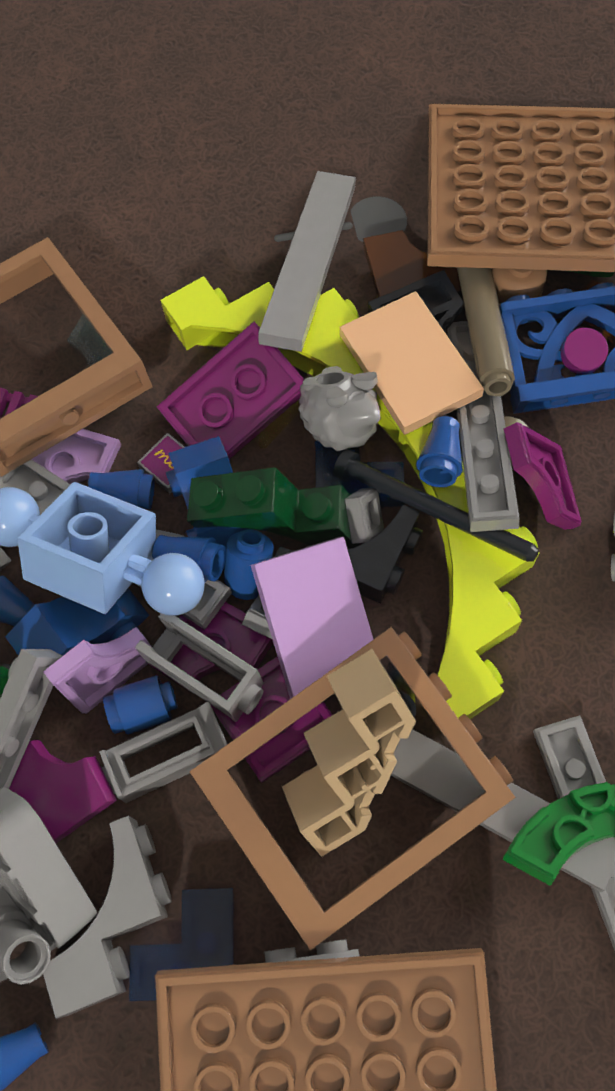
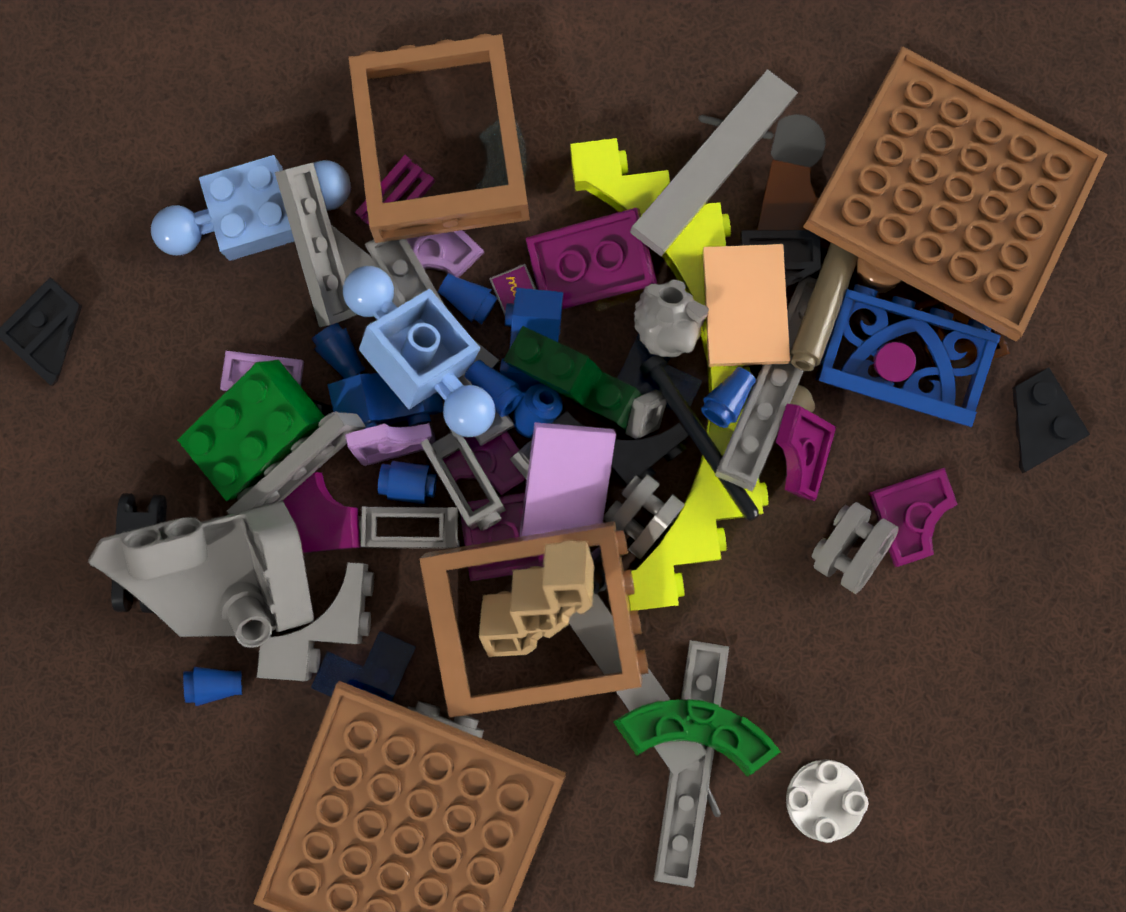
camera: 25 degrees right, 15 degrees up
none -> light grey brick [603,474,685,559]

